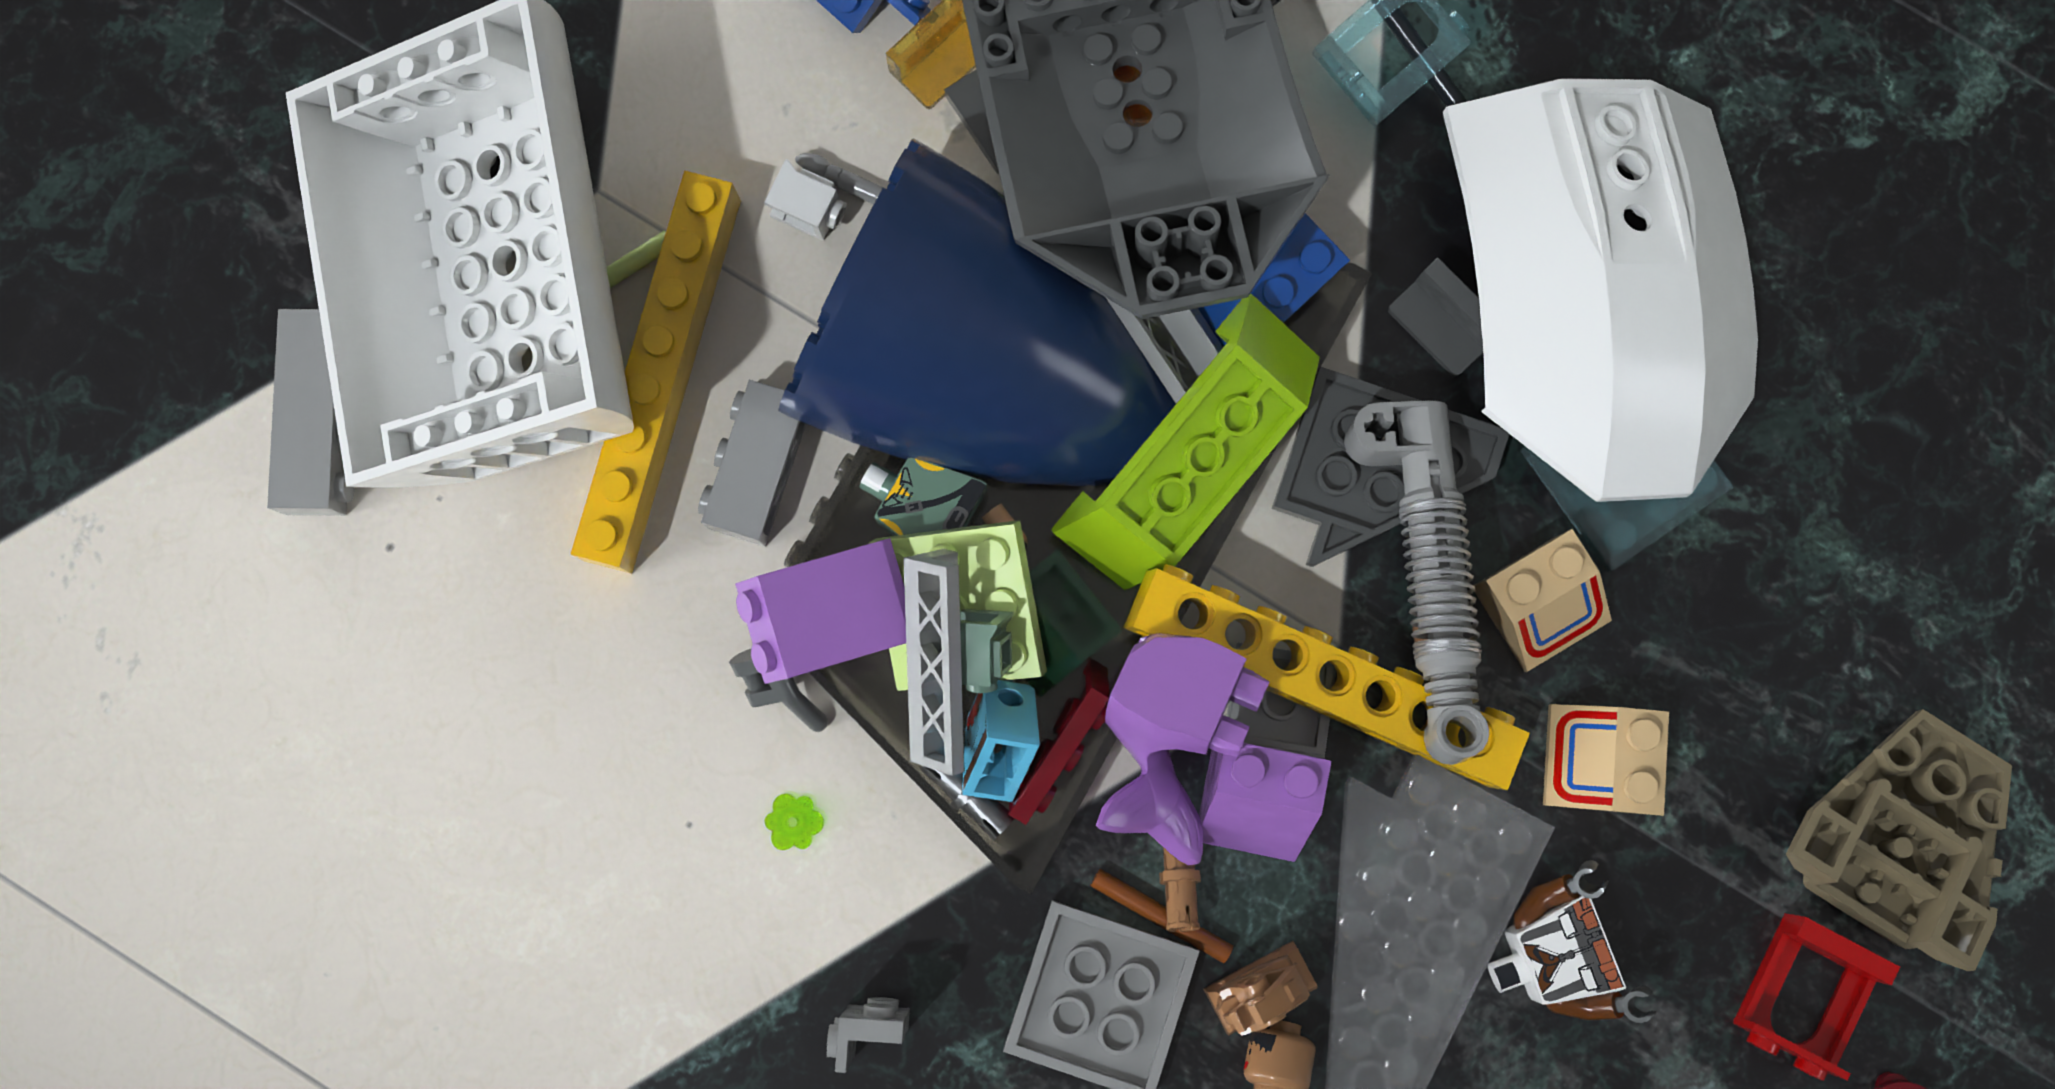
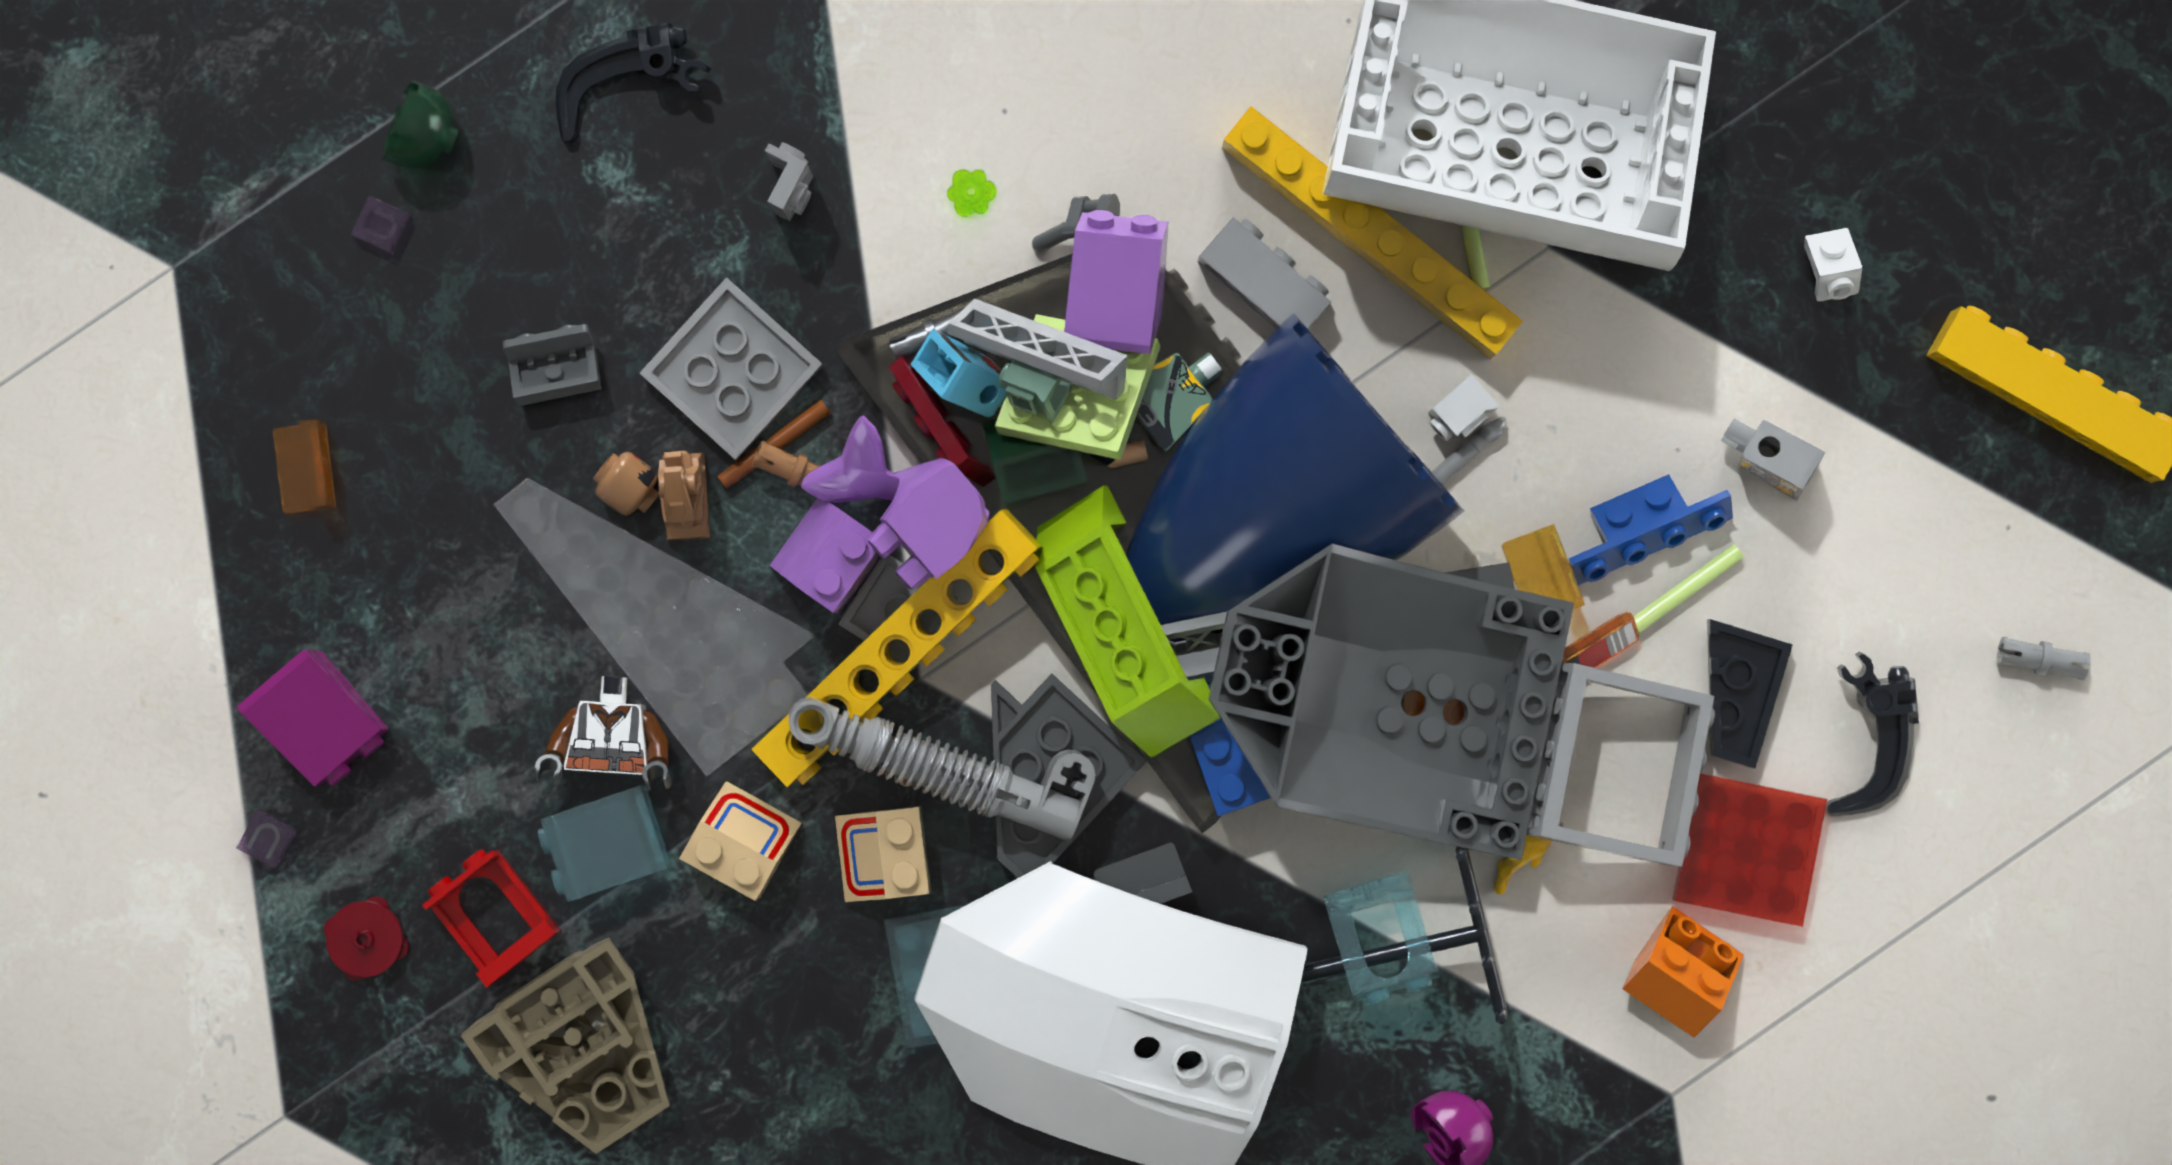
camera: 110 degrees right, 5 degrees up
none -> clear light blue panel [538,785,672,902]

